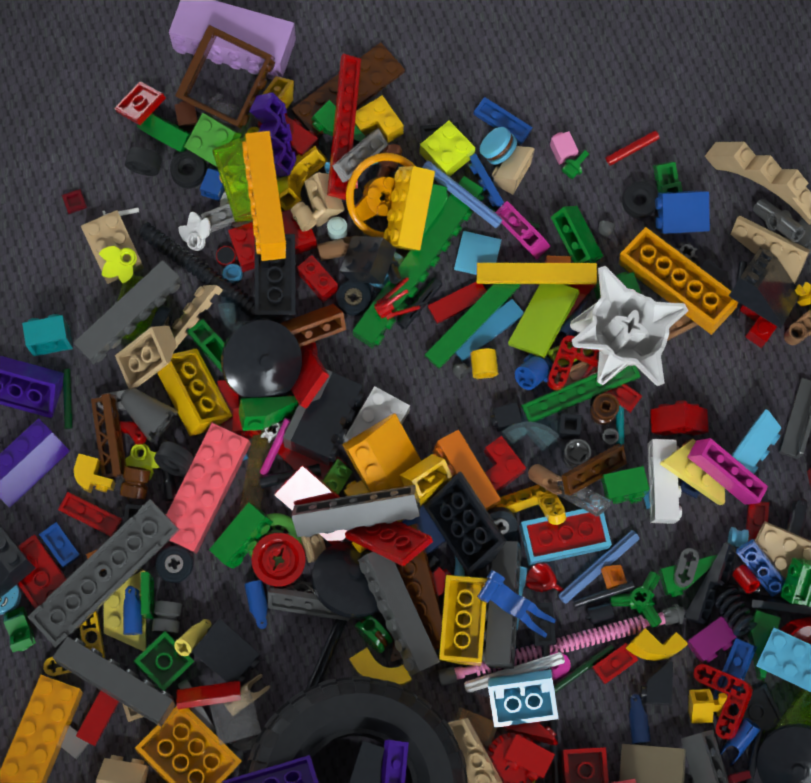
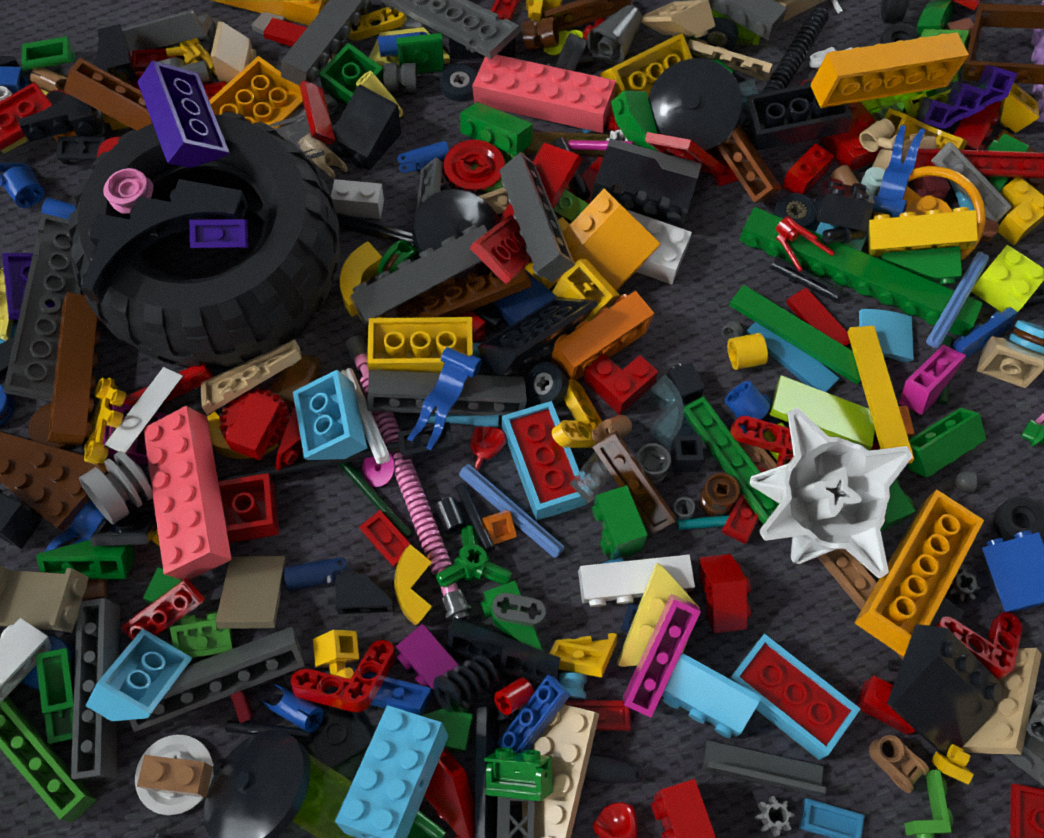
camera: 85 degrees right, 10 degrees down
none -> white brick [331,179,384,219]
none -> yellow wing [549,633,617,678]
none -> red brick [729,634,860,760]
none -> blue flag [872,125,925,218]
none -> red beam [934,611,1022,679]

